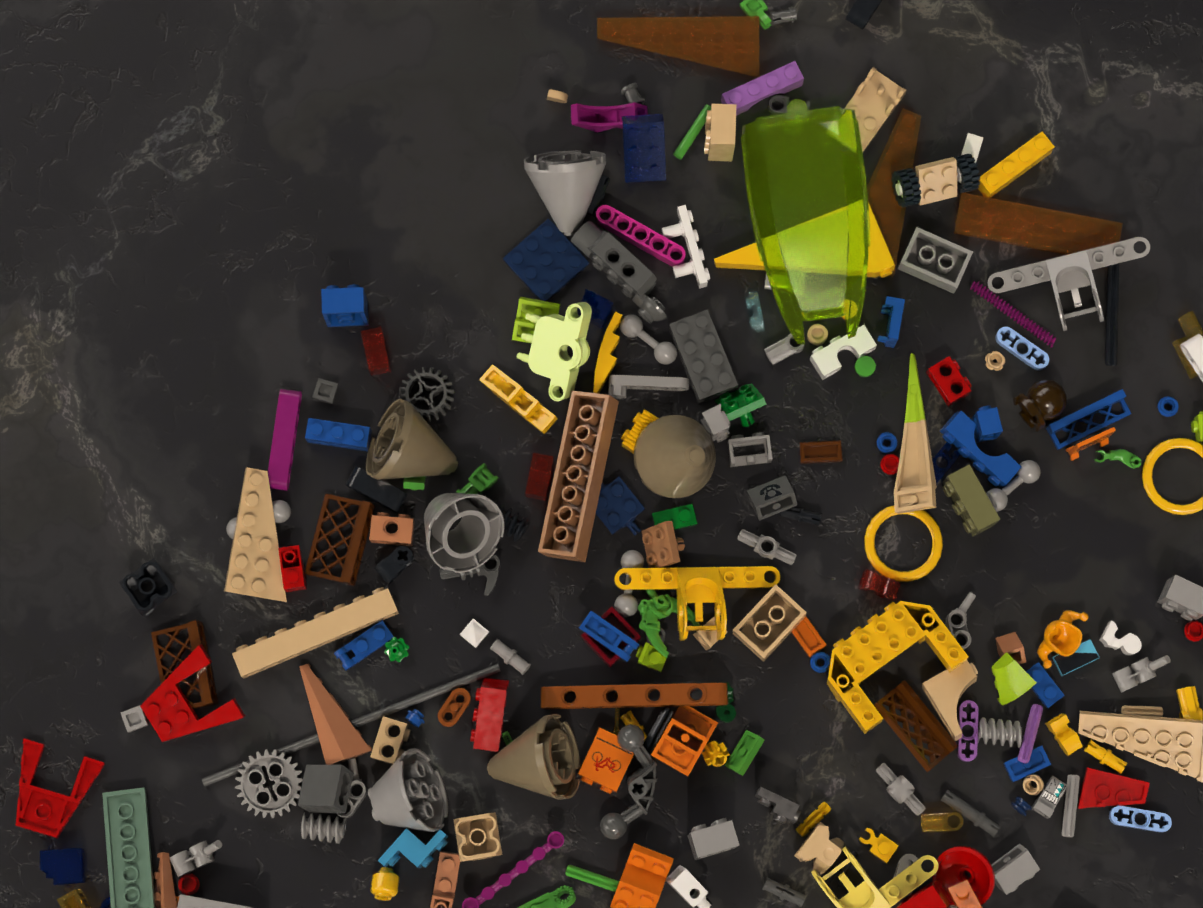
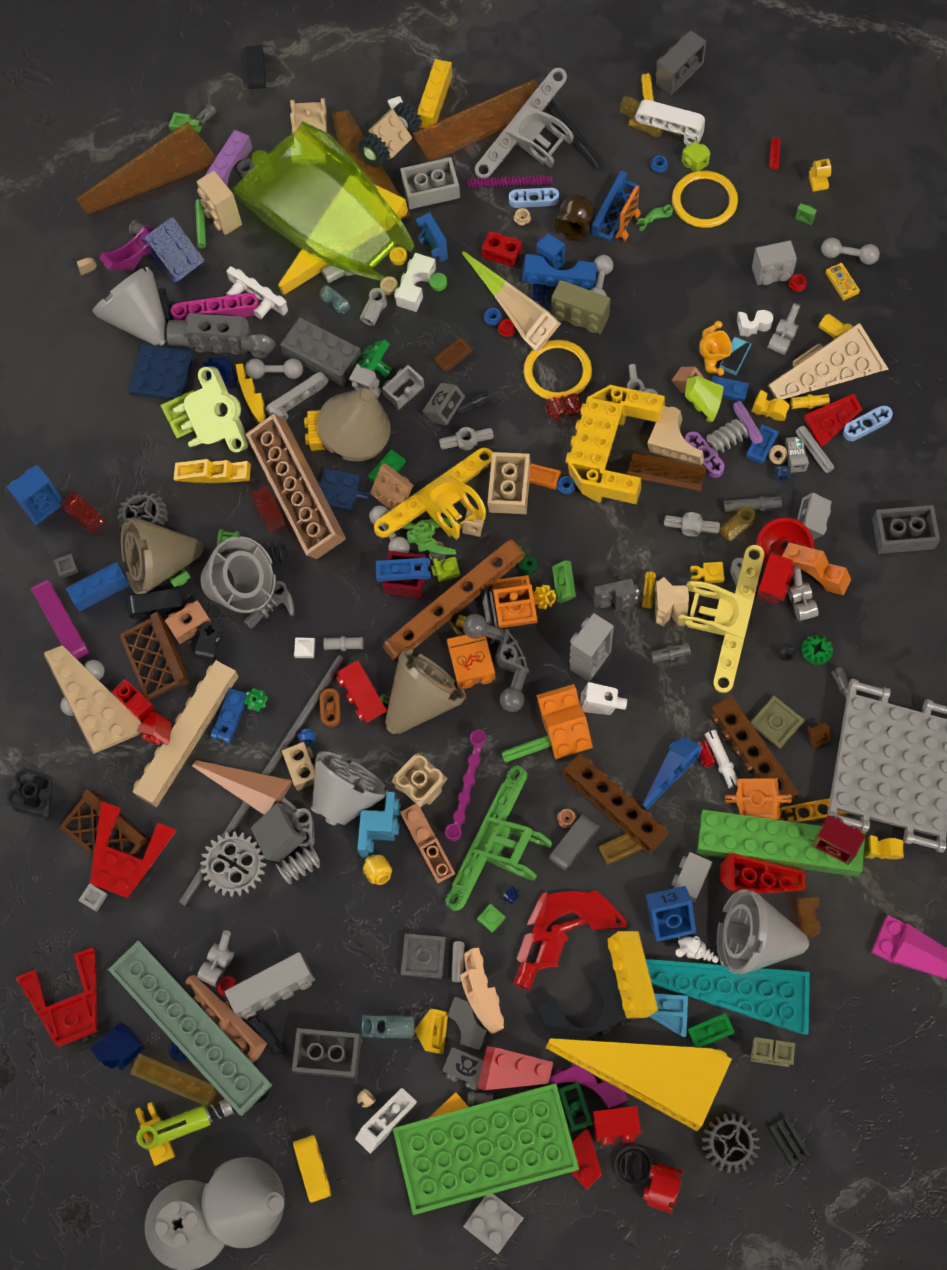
camera: 30 degrees left, 10 degrees down
none -> red slope [137,711,172,745]

